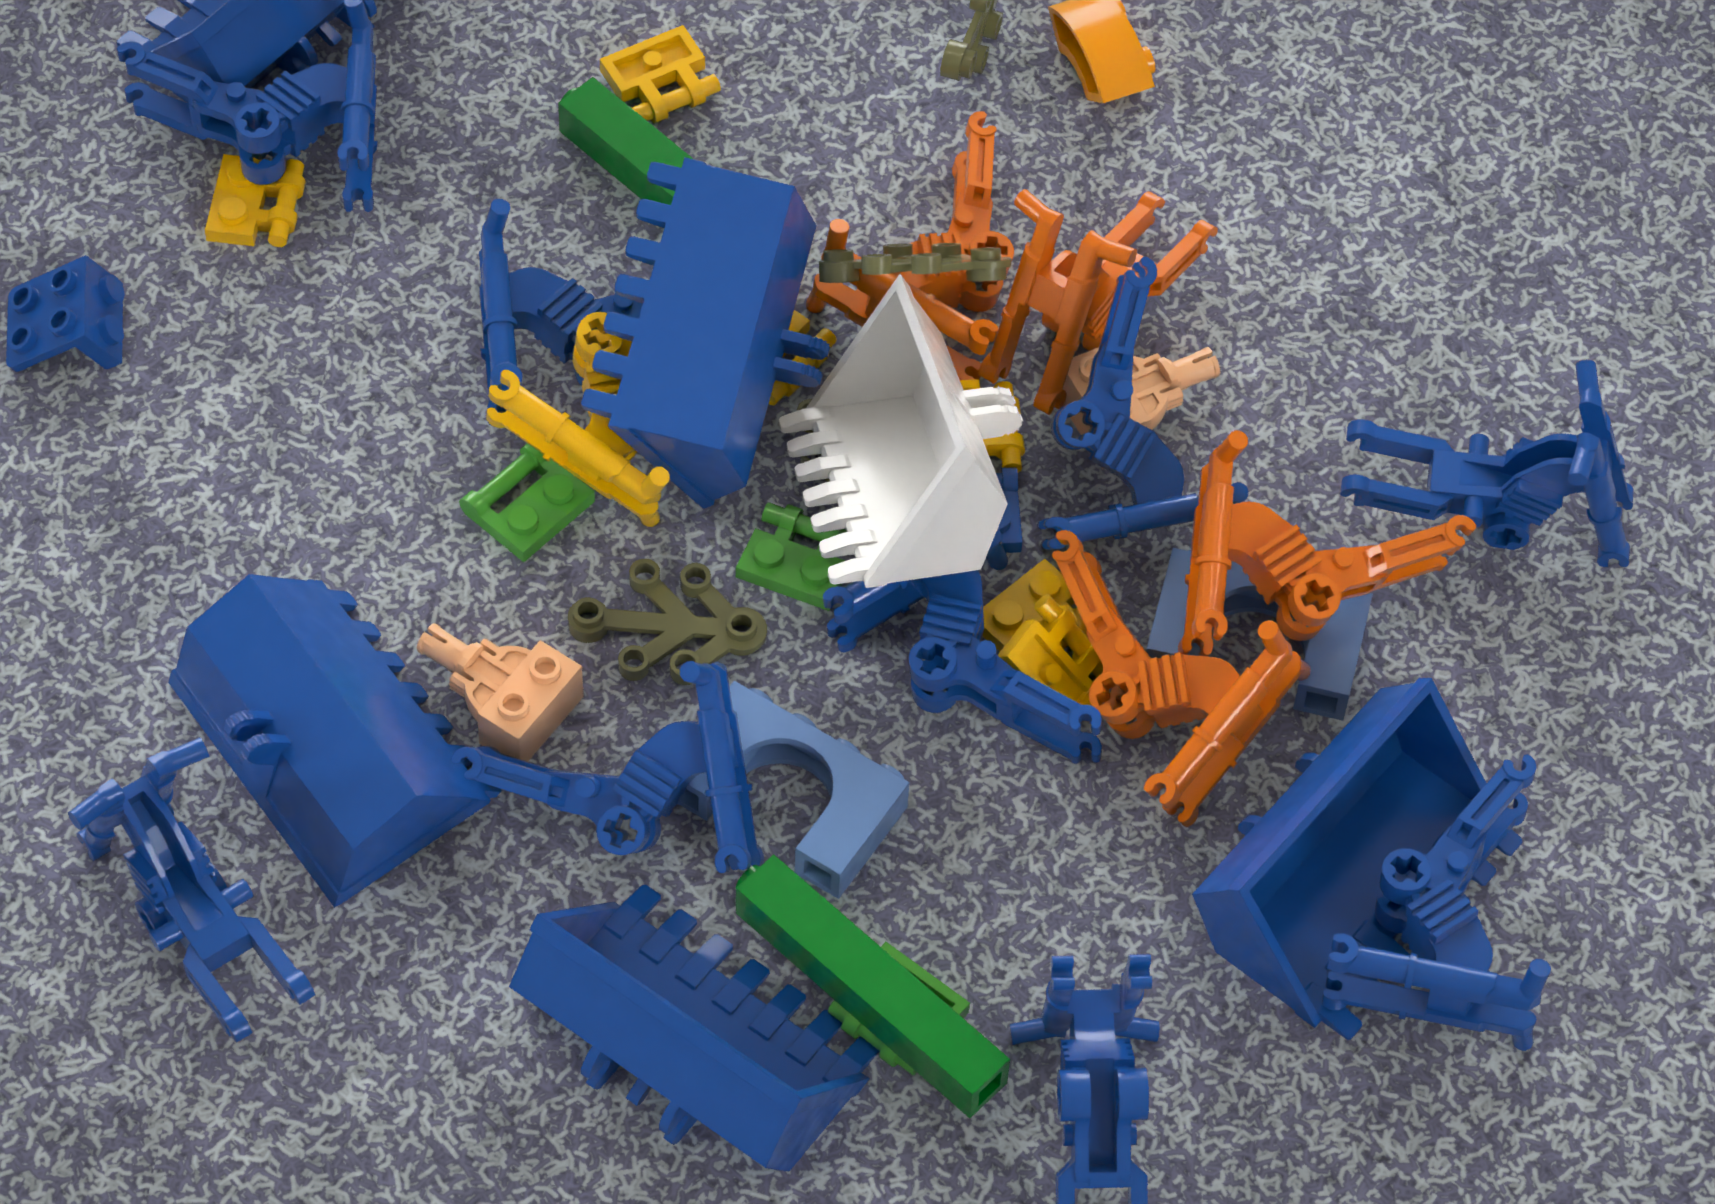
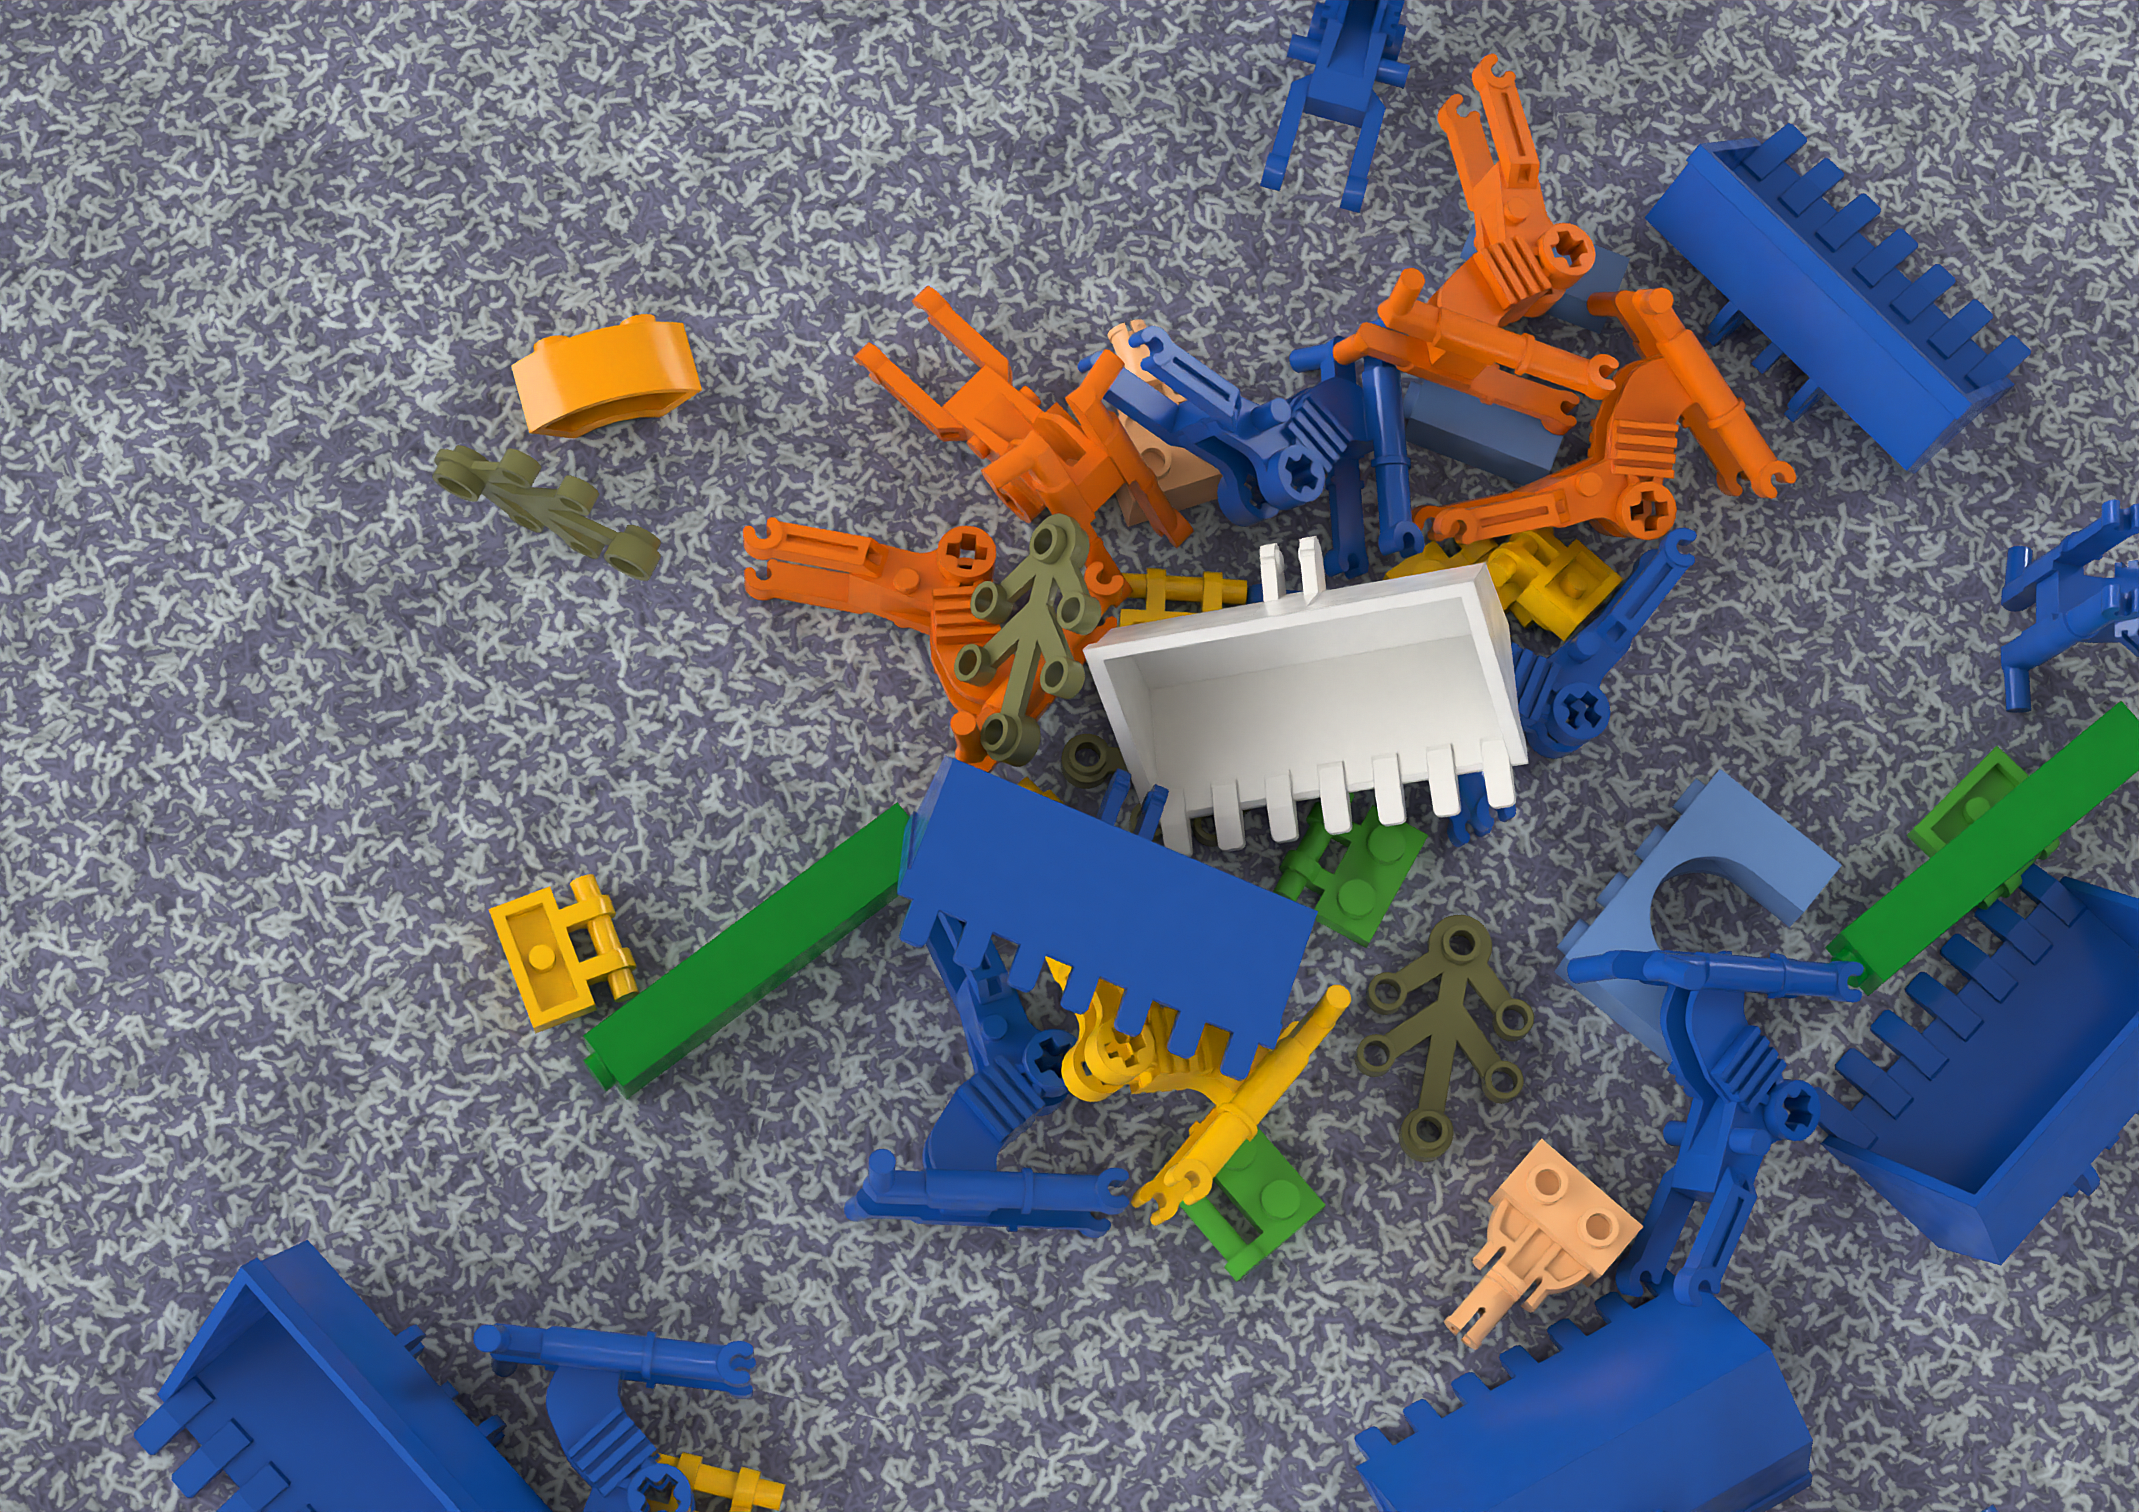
camera: 90 degrees left, 15 degrees up
blue piece [1322,754,1551,1051] -> none

